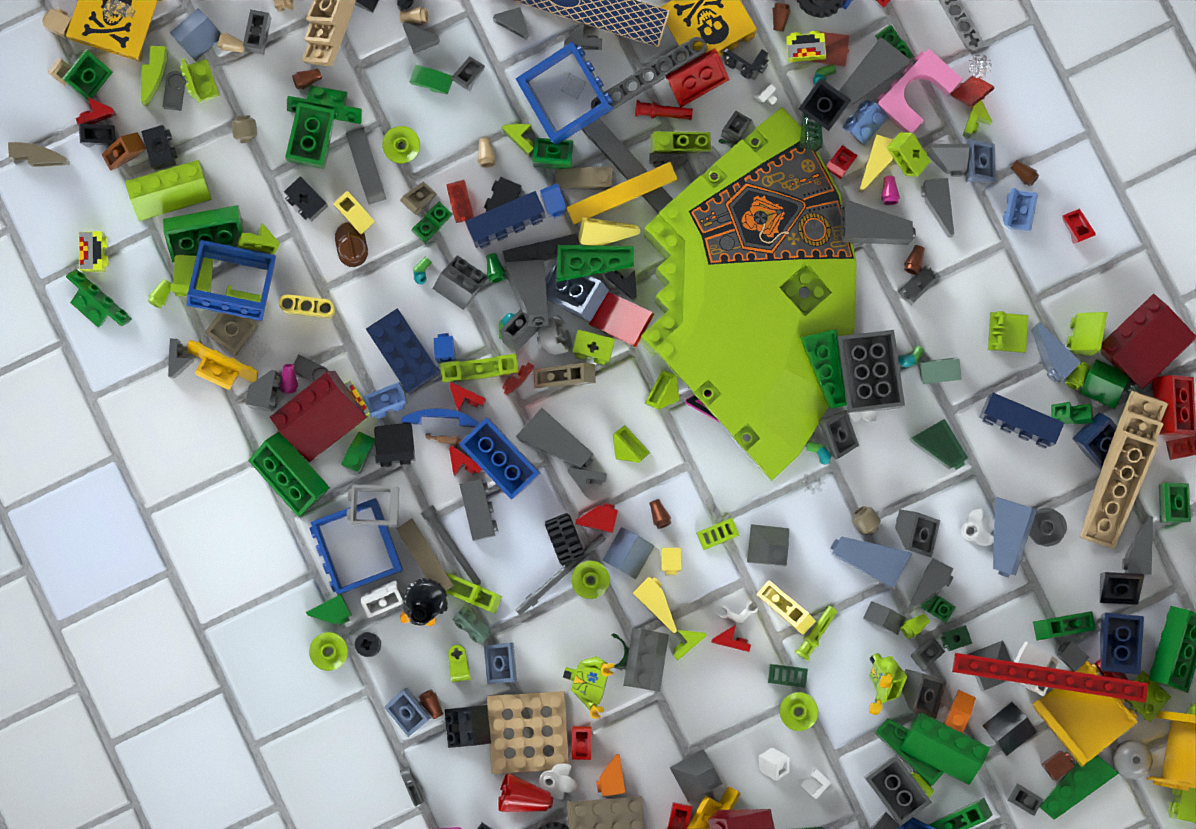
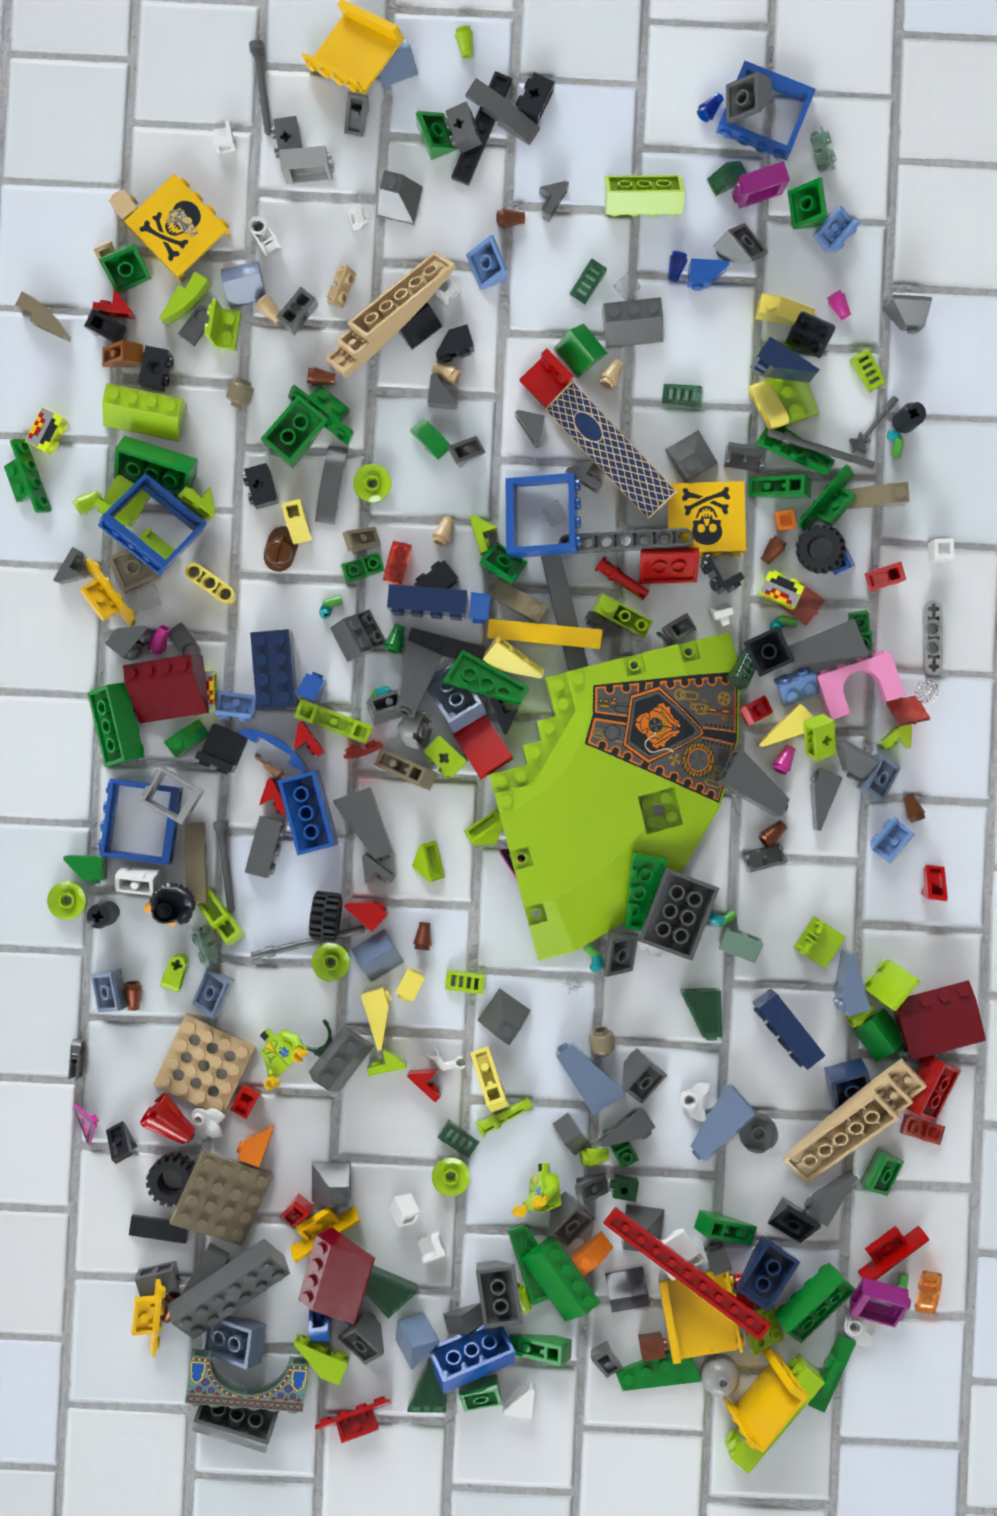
camera: 25 degrees right, 5 degrees up
black slope [444,705,491,748] -> none
green slope [1051,402,1093,424] -> none

